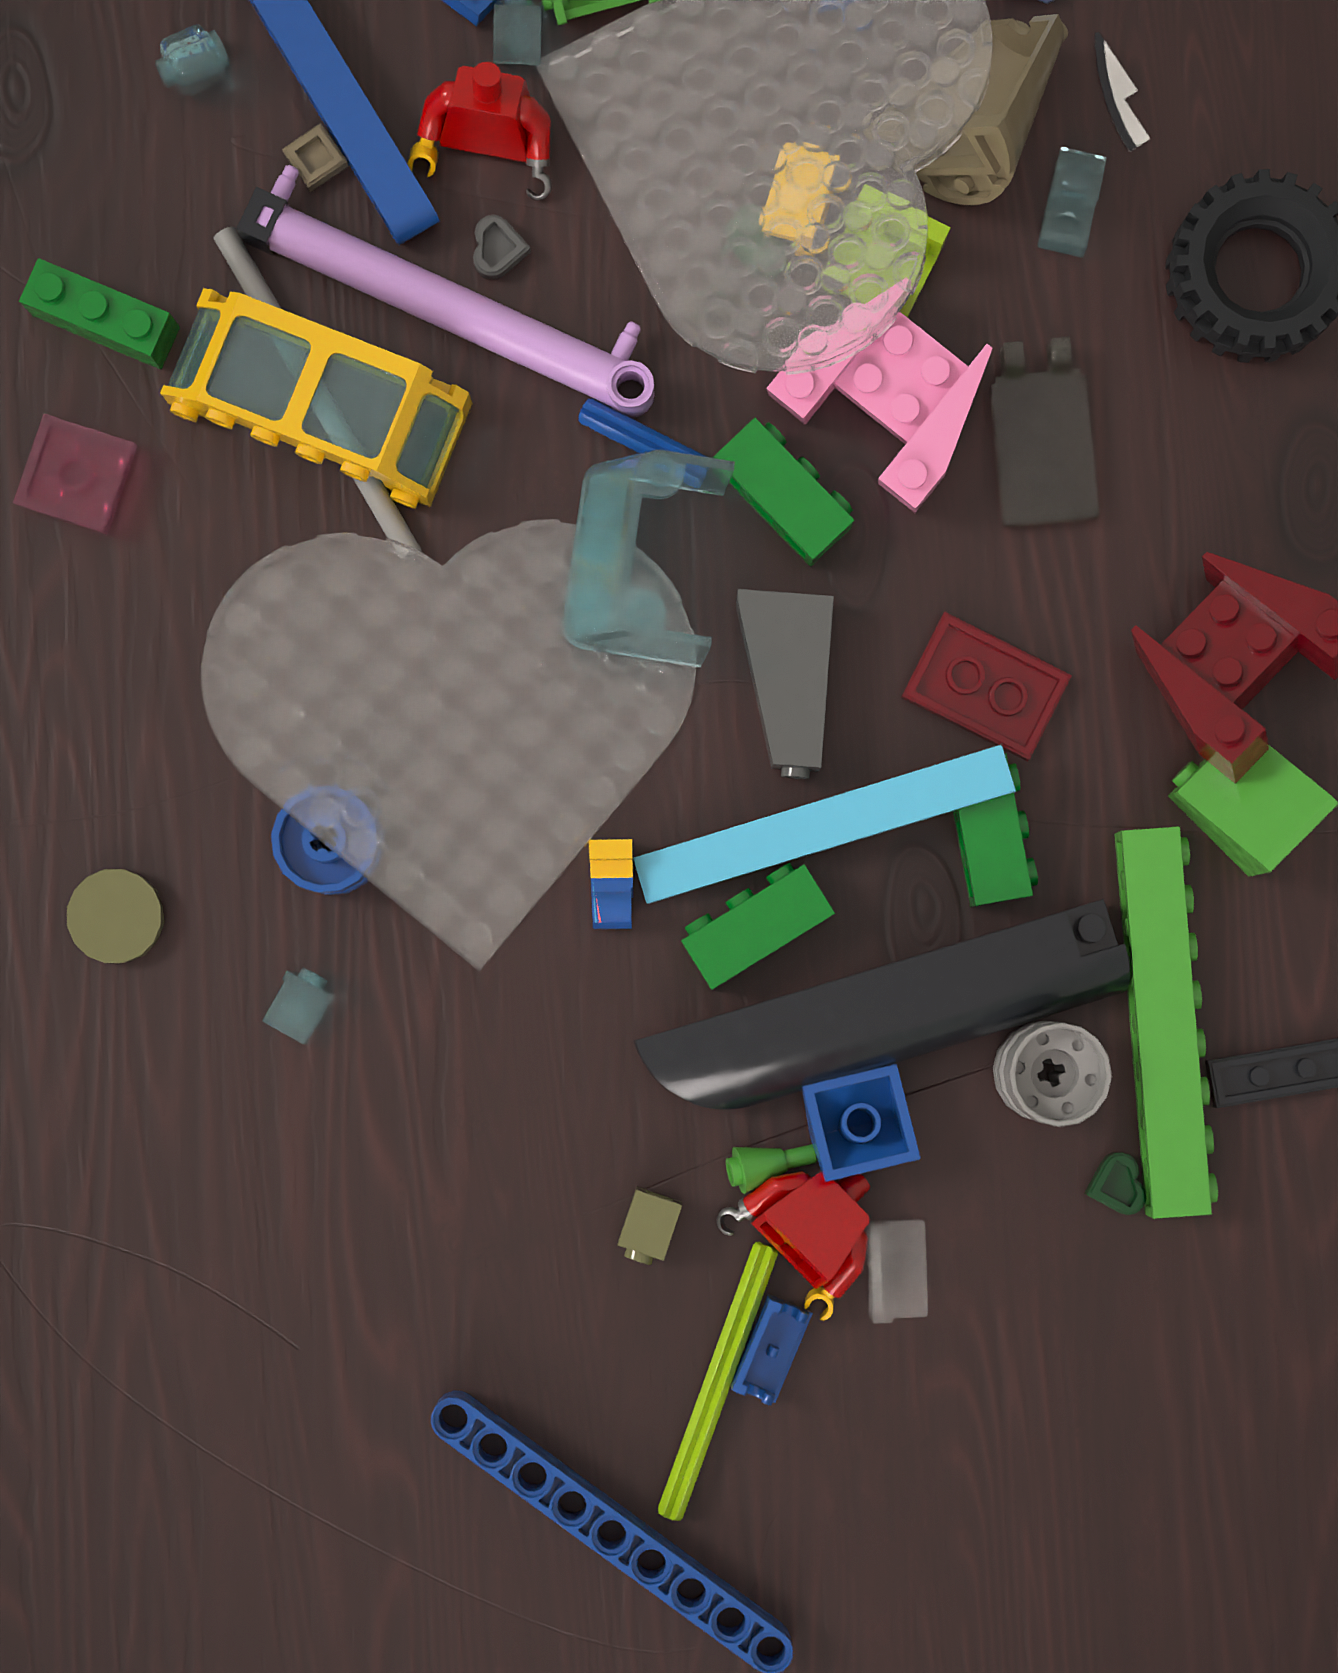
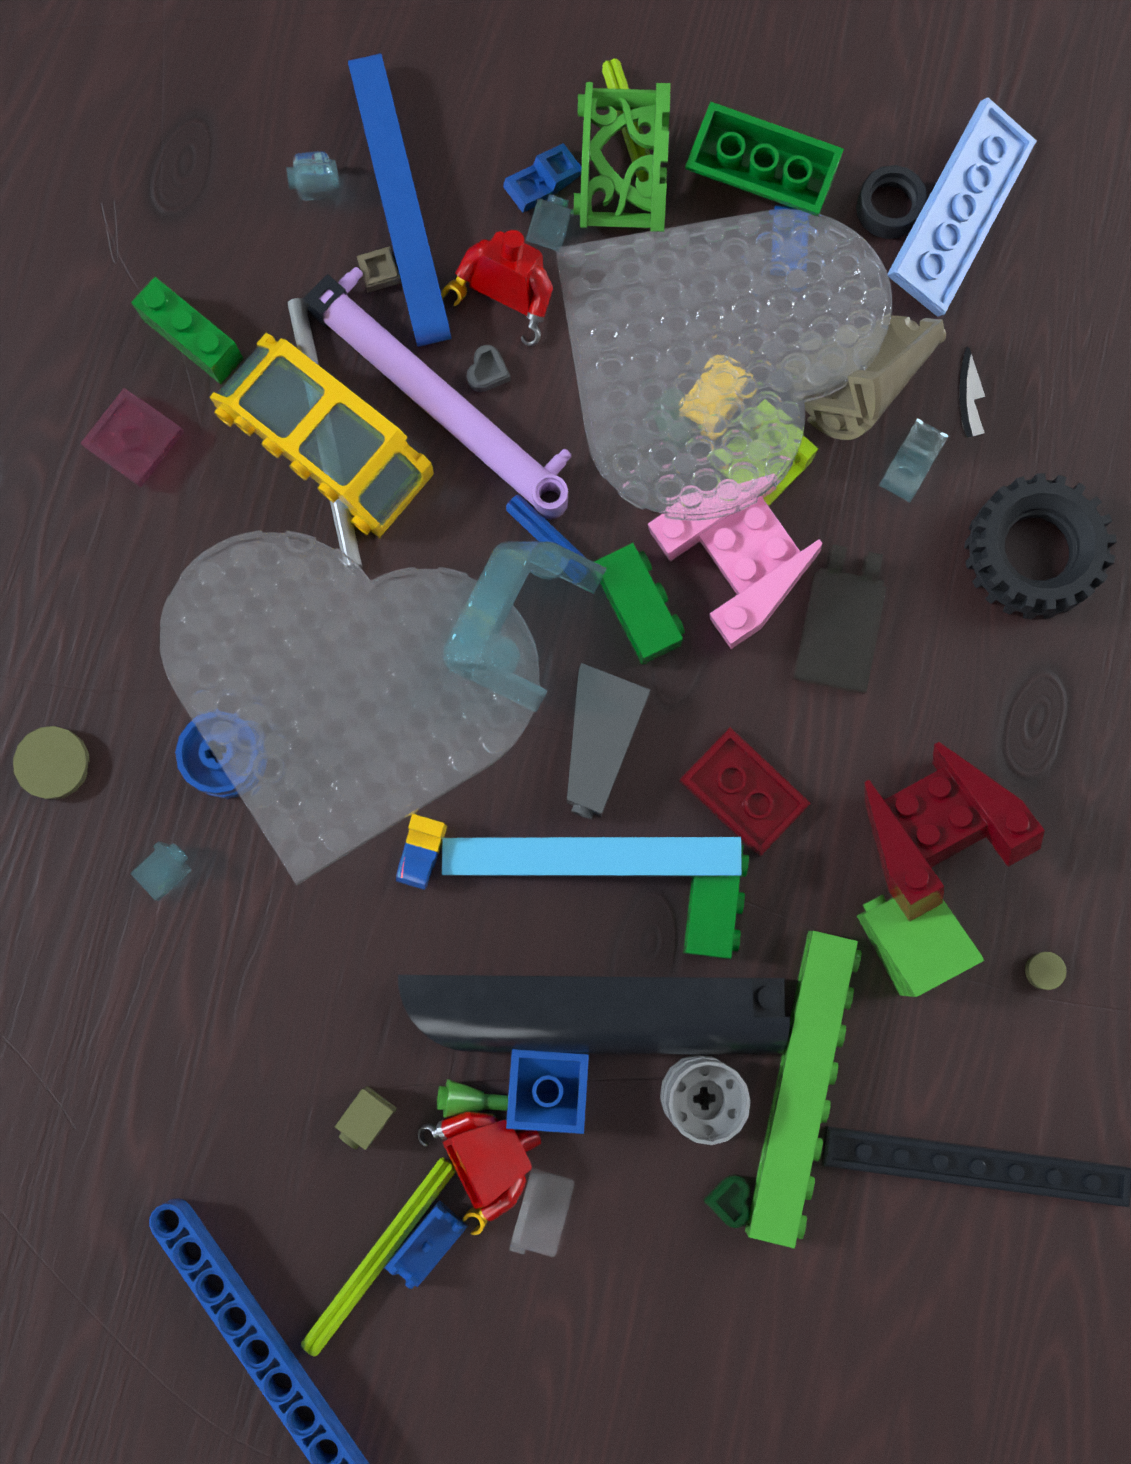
camera: 20 degrees right, 5 degrees down
green brick [681,862,835,990] -> none

